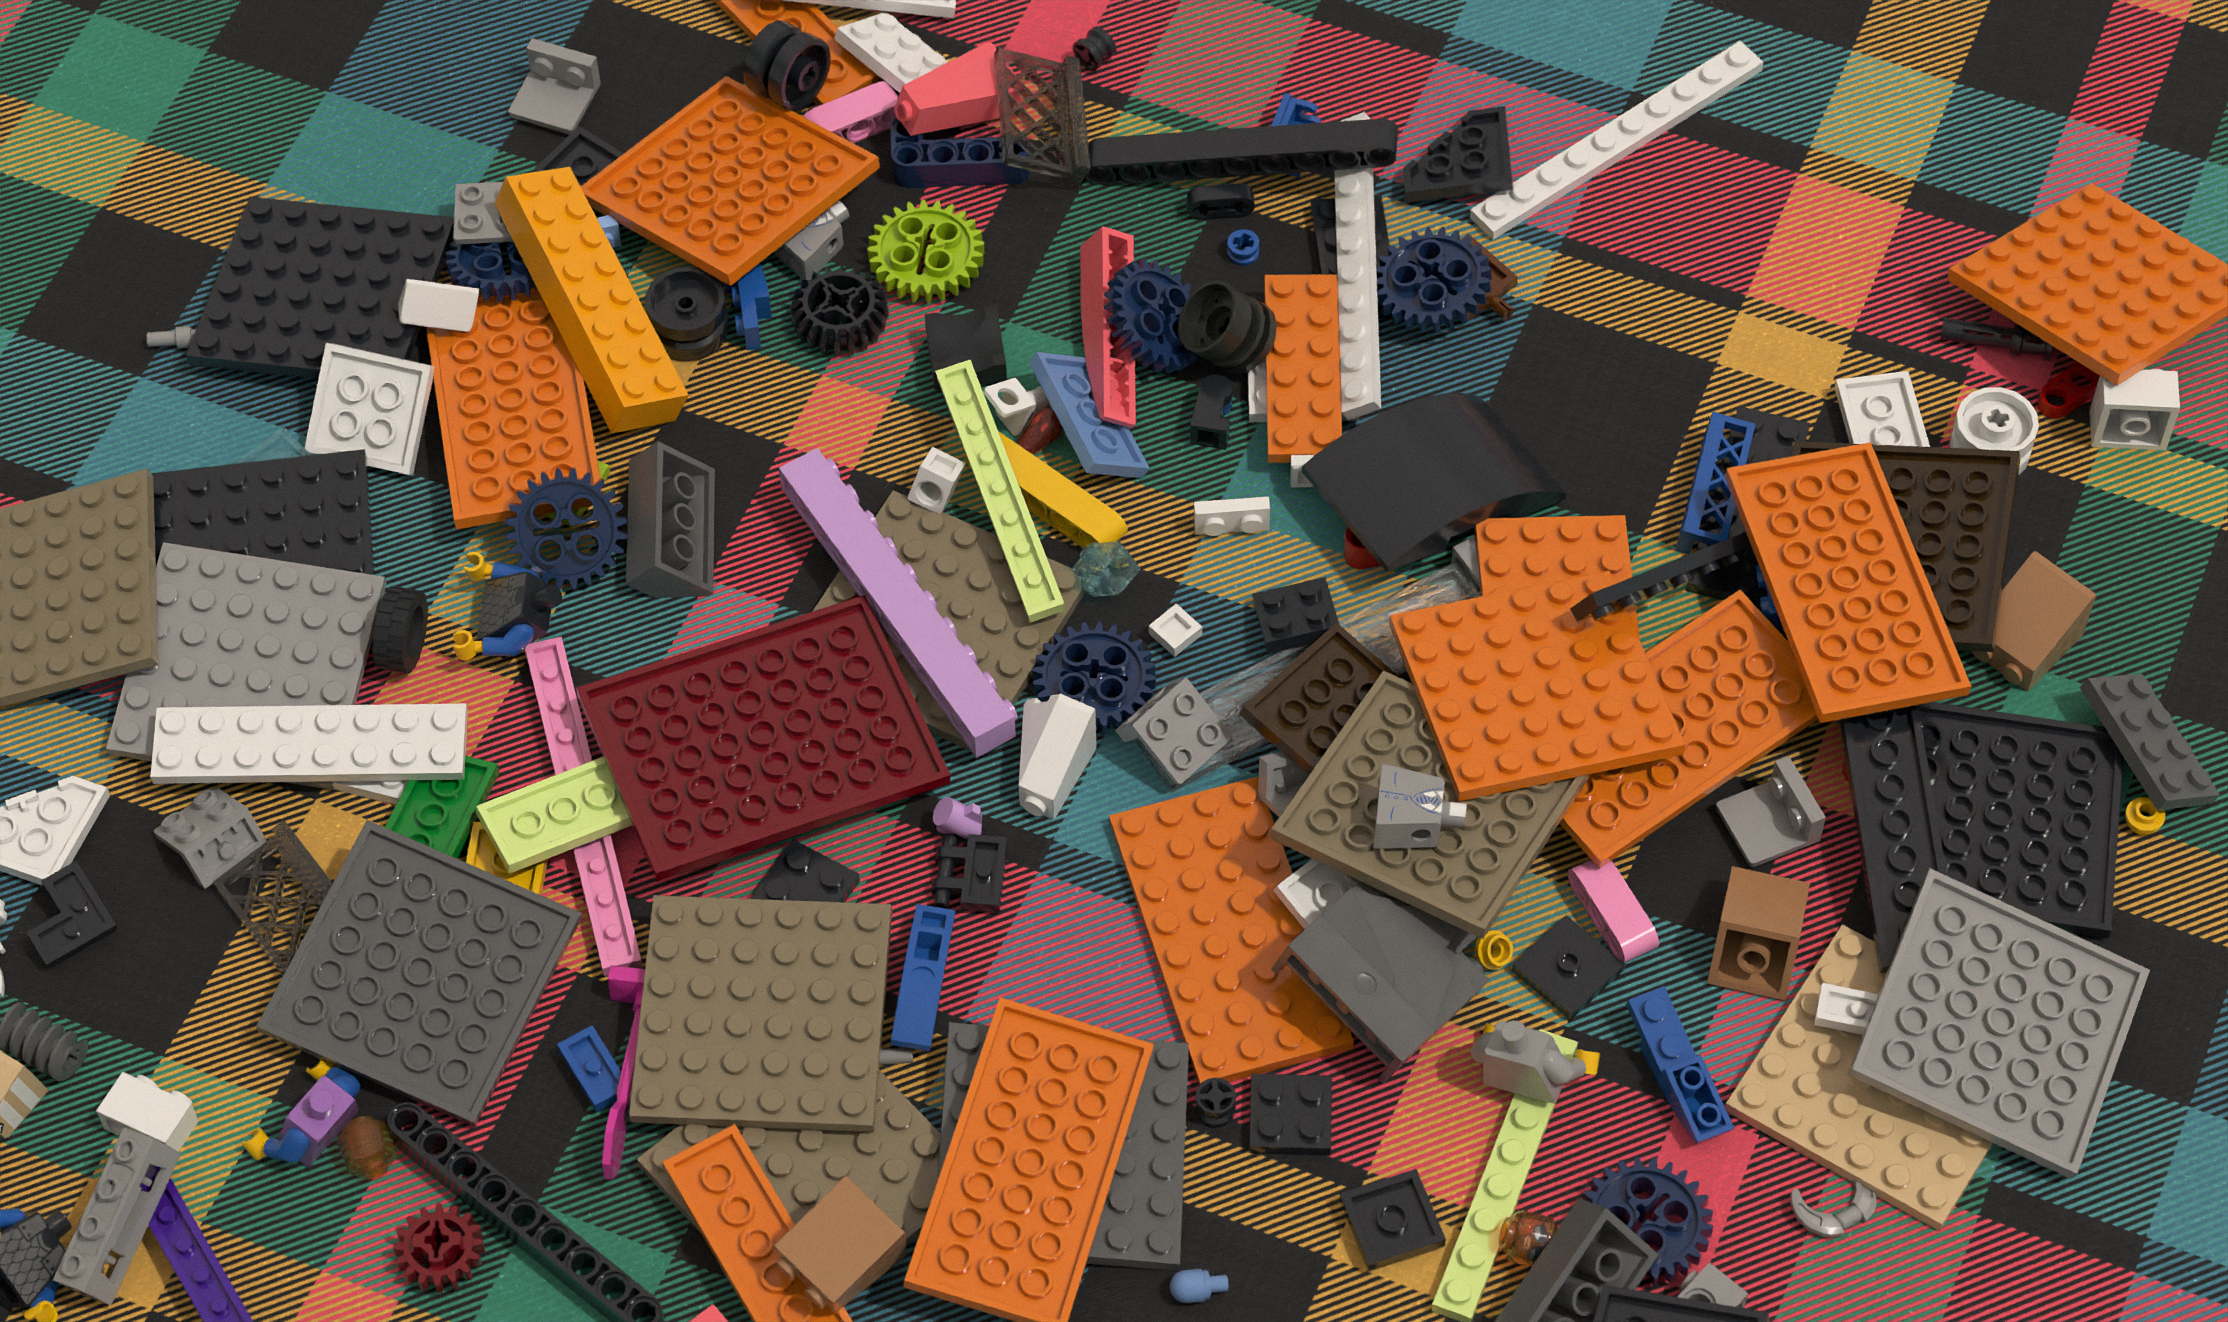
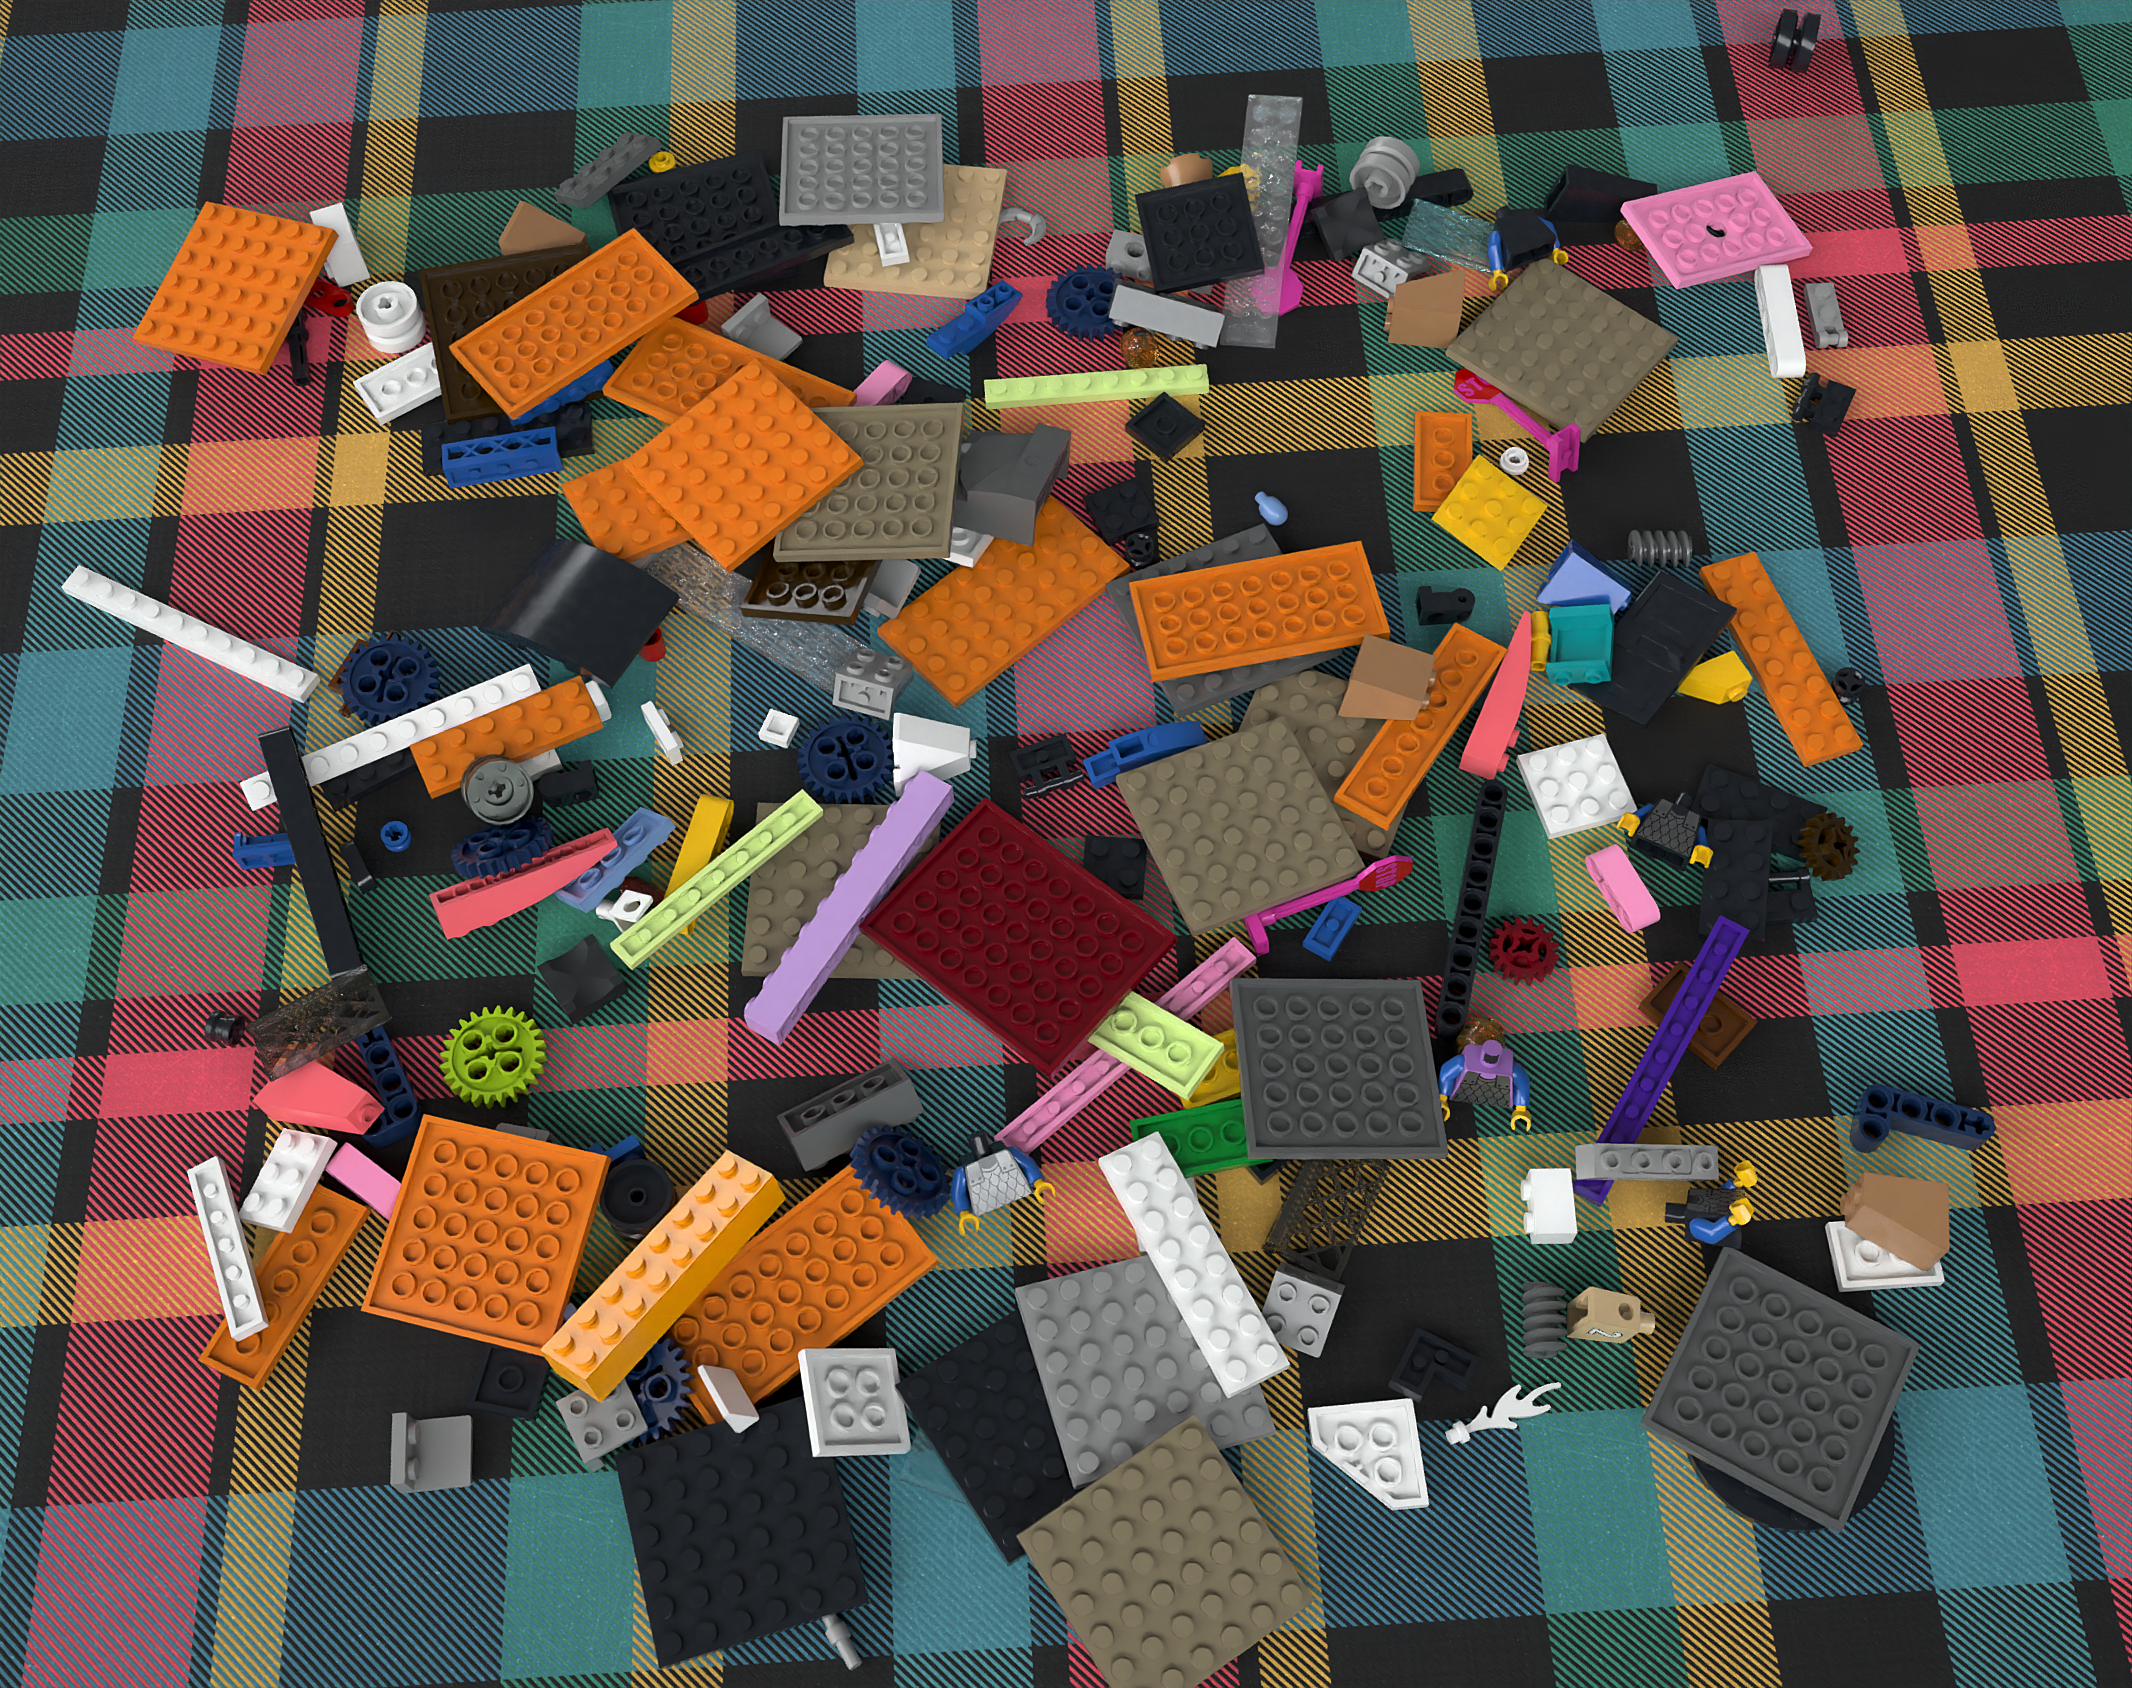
camera: 115 degrees left, 5 degrees up
black tyre [373,586,428,673] -> none
black wheel [743,20,831,111] -> none
black gear [790,264,889,357] -> none
white brick [907,447,966,514] -> none
lavender piece [933,797,982,840] -> none
clear light blue brick [1072,541,1141,596] -> none
black plate [1252,577,1339,654] -> none
light grey torso [1373,764,1467,849] -> none
black plate [1403,106,1513,203] -> none
light grey torso [1471,1021,1600,1104] -> none
black plate [1570,532,1752,622] -> none
medium nougat slope [1707,866,1810,1001] -> none

